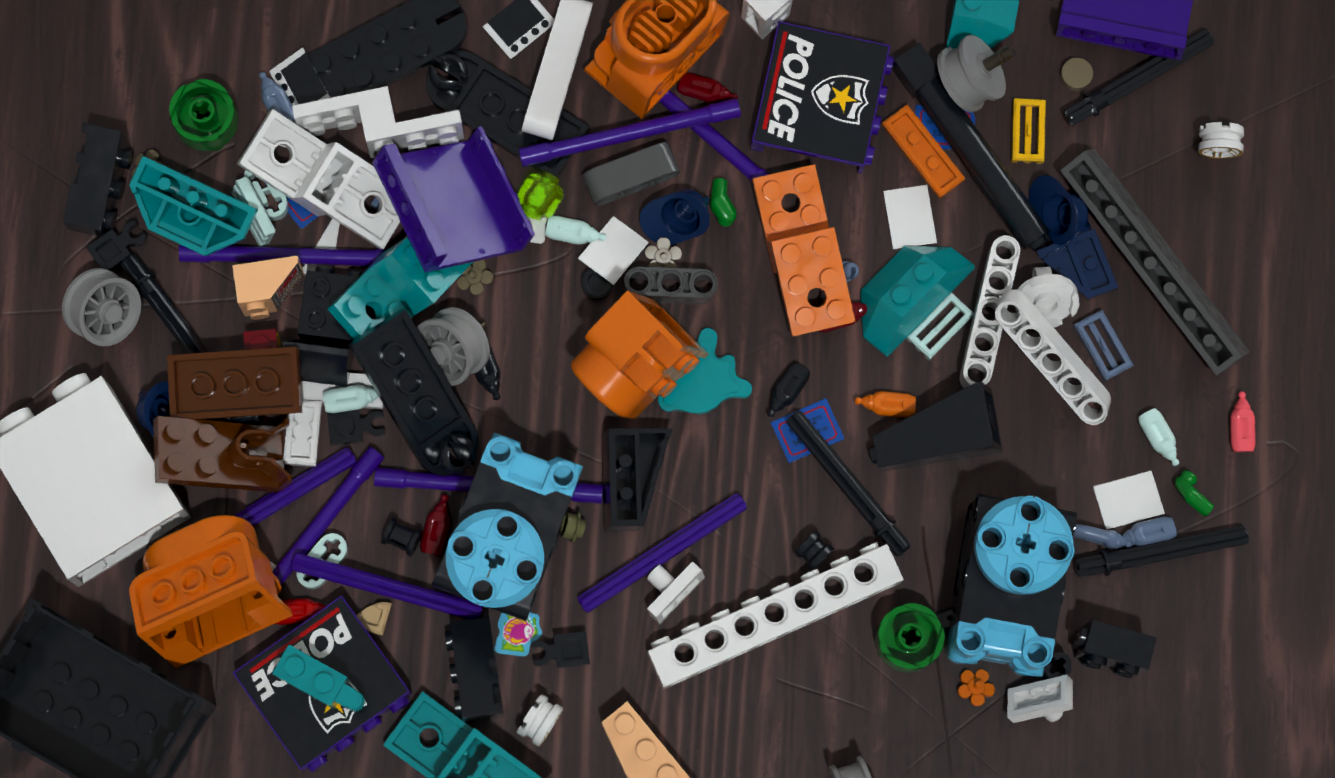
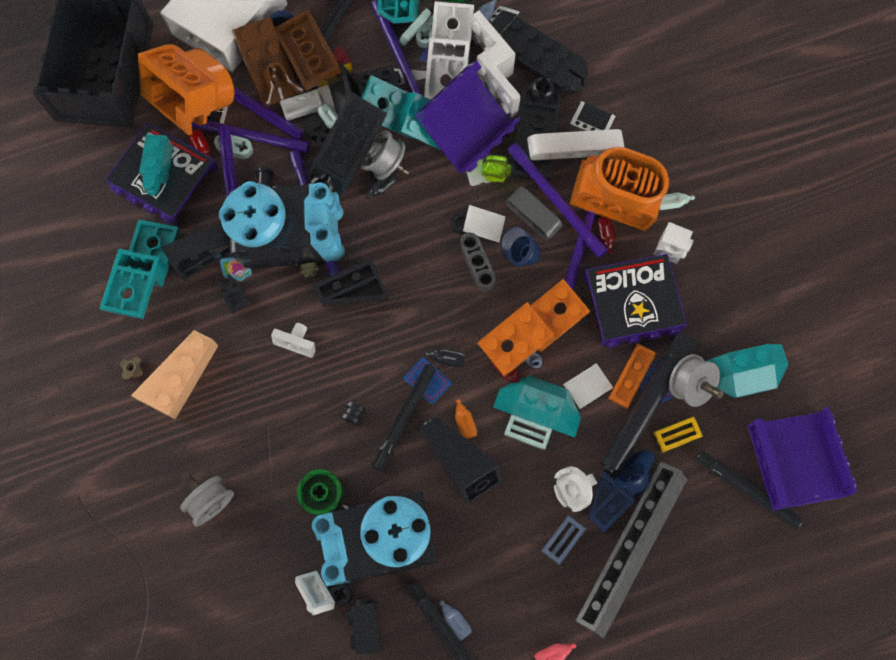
camera: 75 degrees right, 5 degrees down
light nougat slope [232,256,304,320] -> none
tan tile [356,602,392,636] -> none
dark tan plant [457,260,493,295] -> none
white wheel [517,694,564,747] -> none
light aqua piece [545,216,606,245] -> none
orange brick [570,290,708,419] -> none
dark purple axle [577,494,747,613] -> none
dark tan plant [645,238,682,268] -> none
white brick [647,543,904,690] -> none
teal tile [658,328,752,415] -> none
green arm [710,178,737,227] -> none
orange plant [957,669,995,706] -> none
white beam [959,235,1020,388] -> none
white beam [995,289,1111,425] -> none
dark tan tile [1060,58,1093,91] -> none
sand blue piece [1073,524,1132,549] -> none
white sticker [1093,471,1165,530] -> none
light aqua piece [1138,408,1179,466] -> none
green arm [1175,470,1214,517] -> none
white wheel [1198,122,1244,158] -> none

